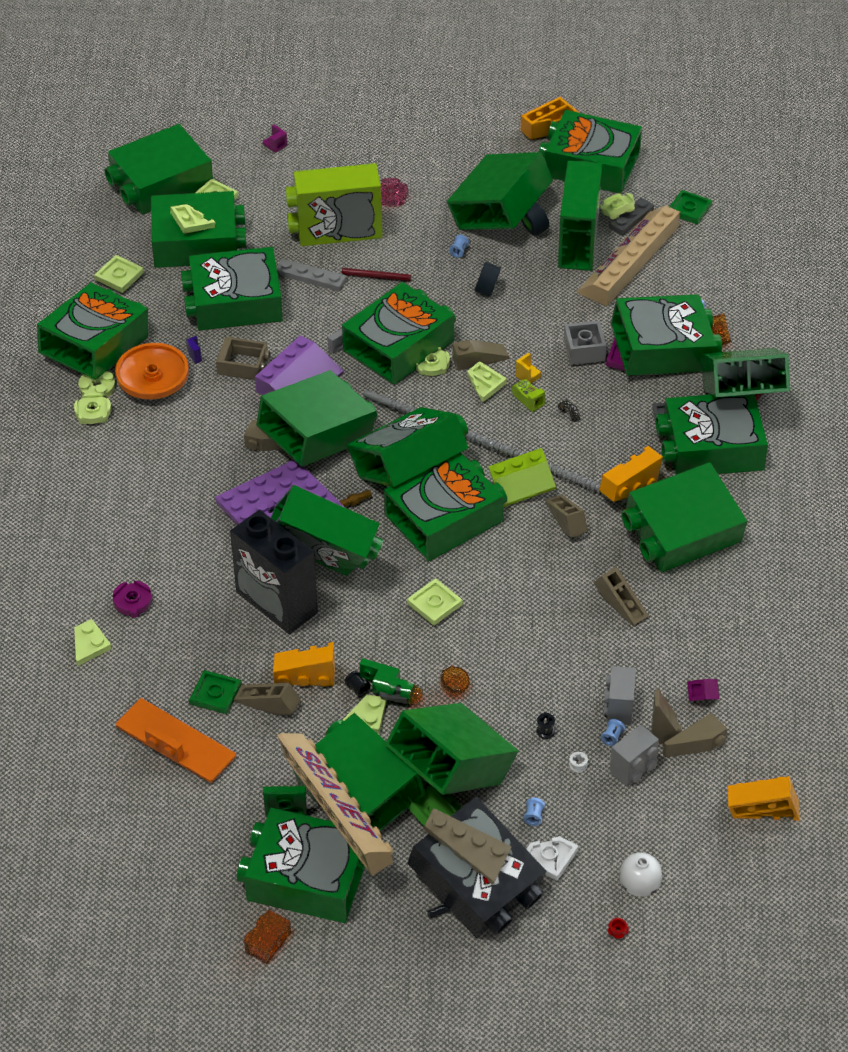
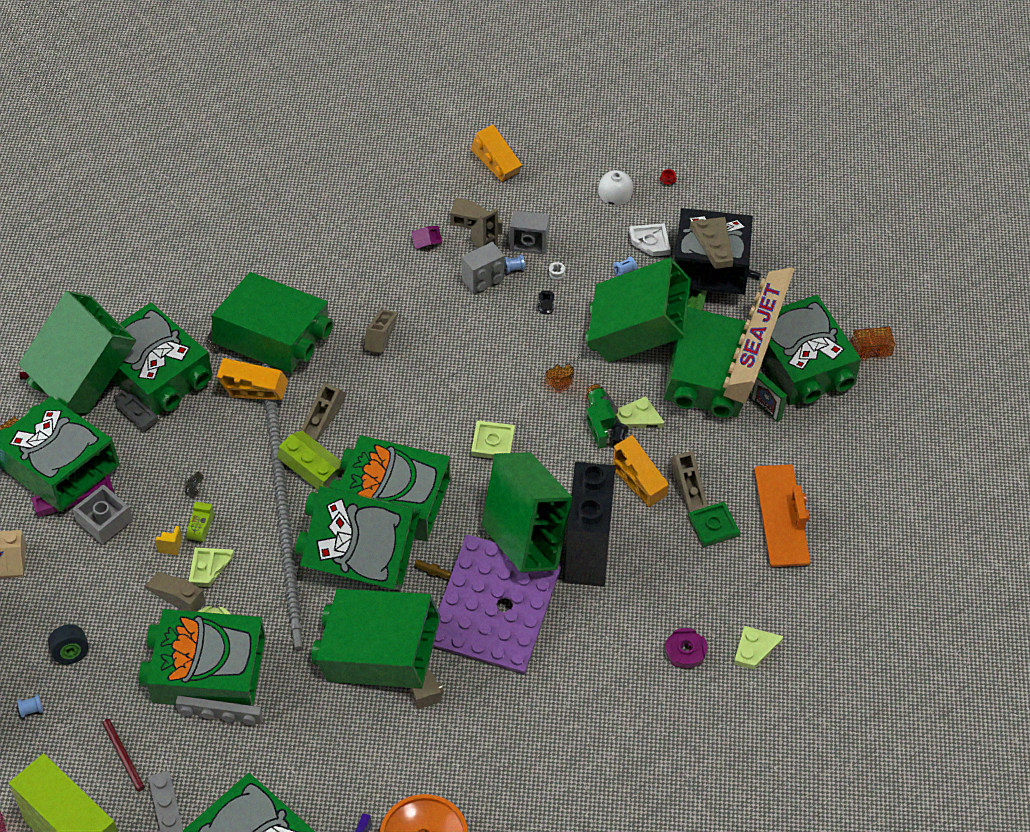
camera: 130 degrees left, 5 degrees up
dark tan window [216,336,270,380] -> none
medium lavender slope [255,335,344,395] -> none

